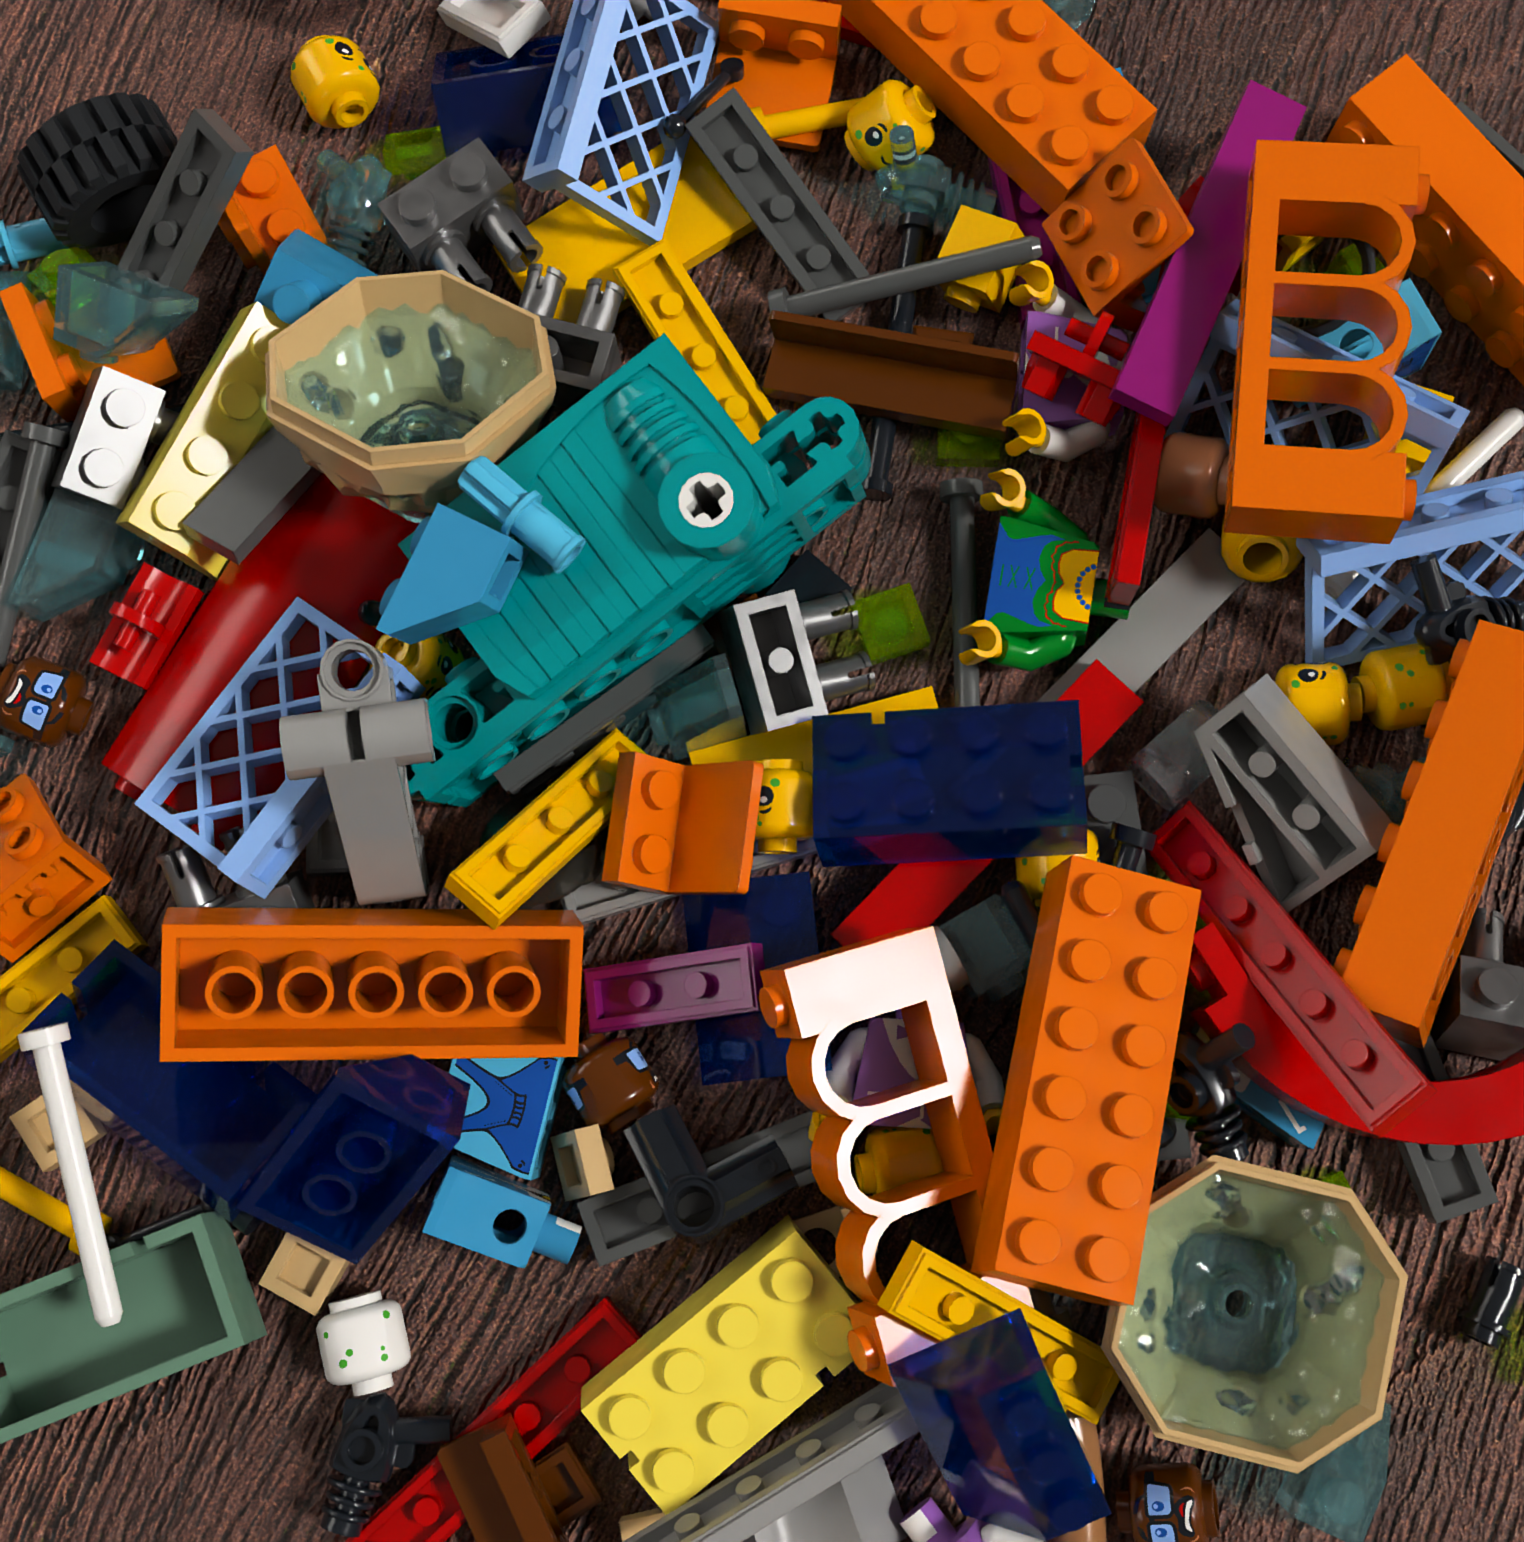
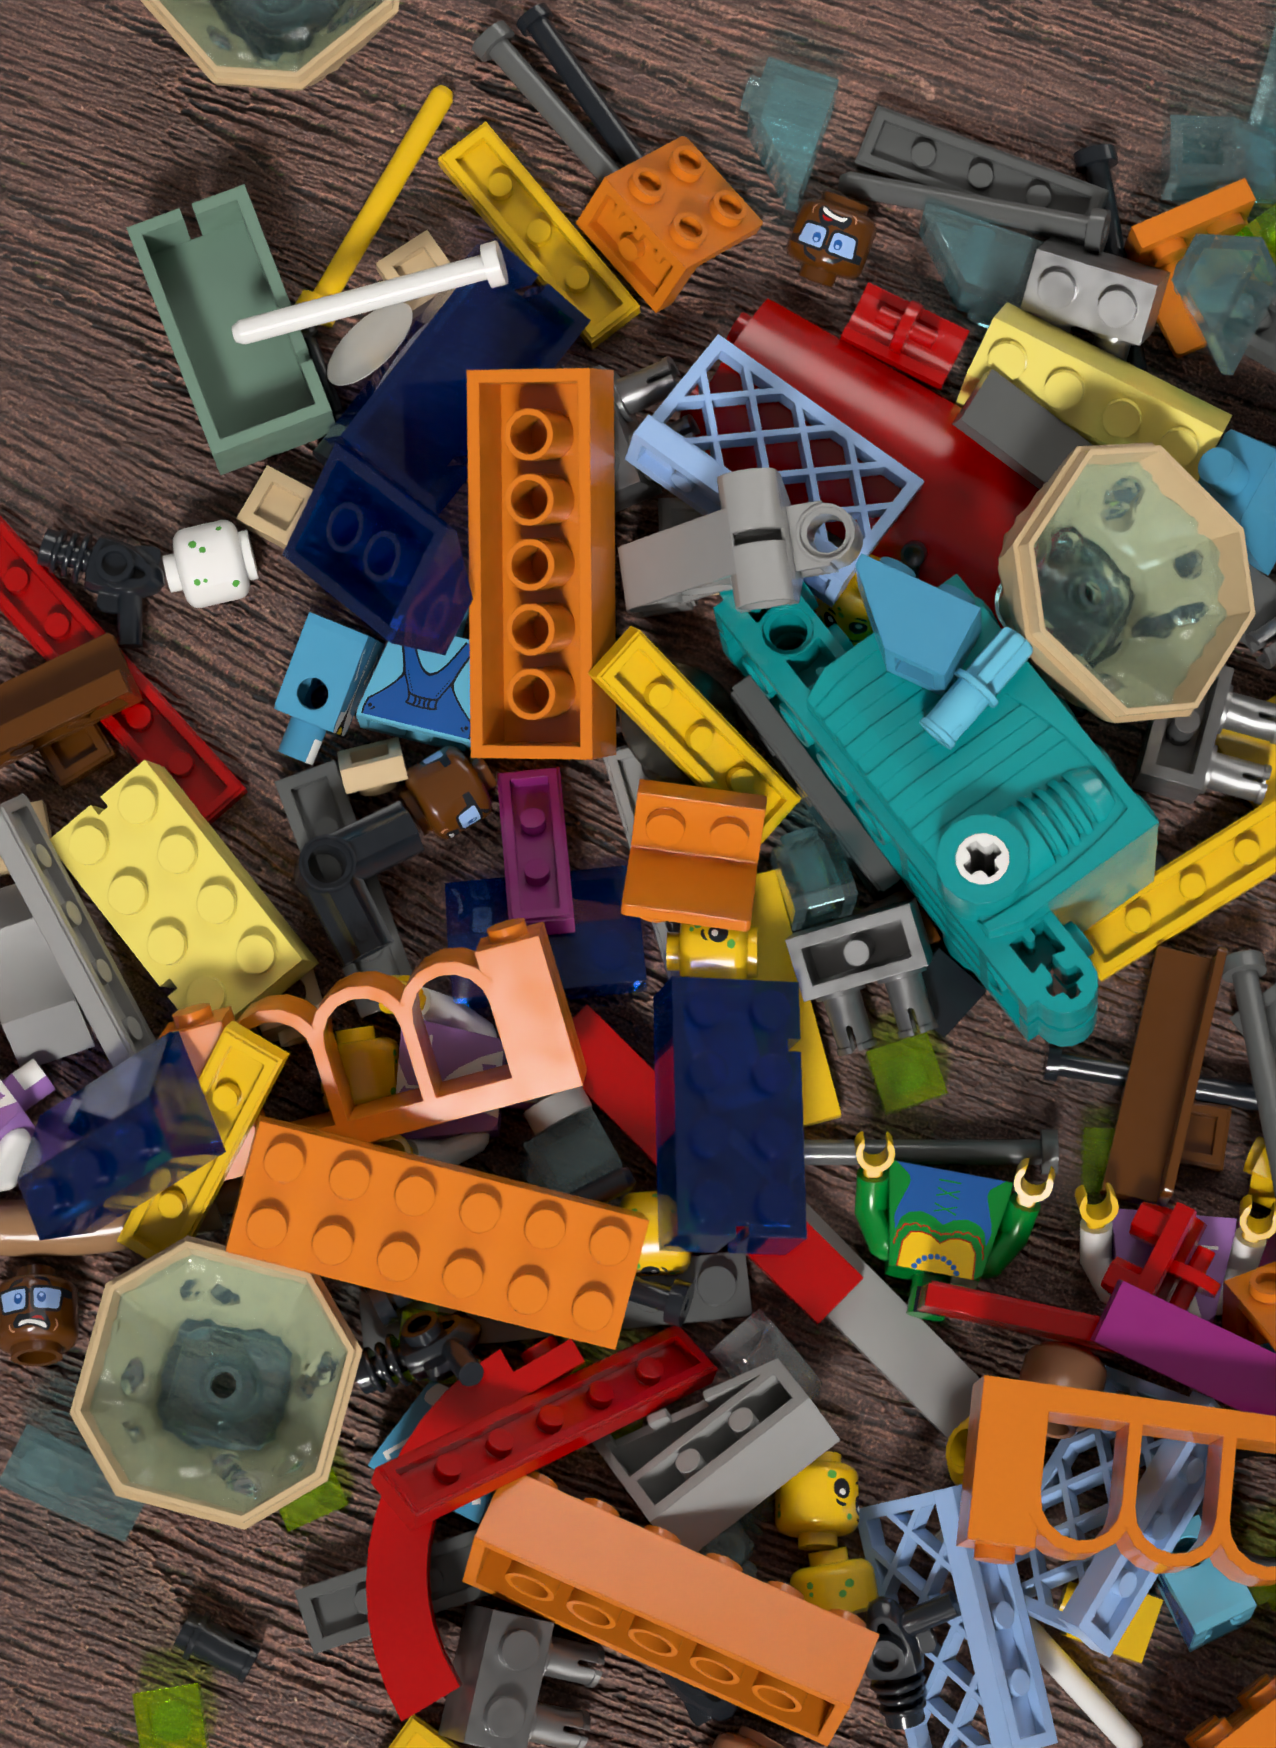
camera: 85 degrees right, 0 degrees up
none -> white sticker [327,302,413,386]

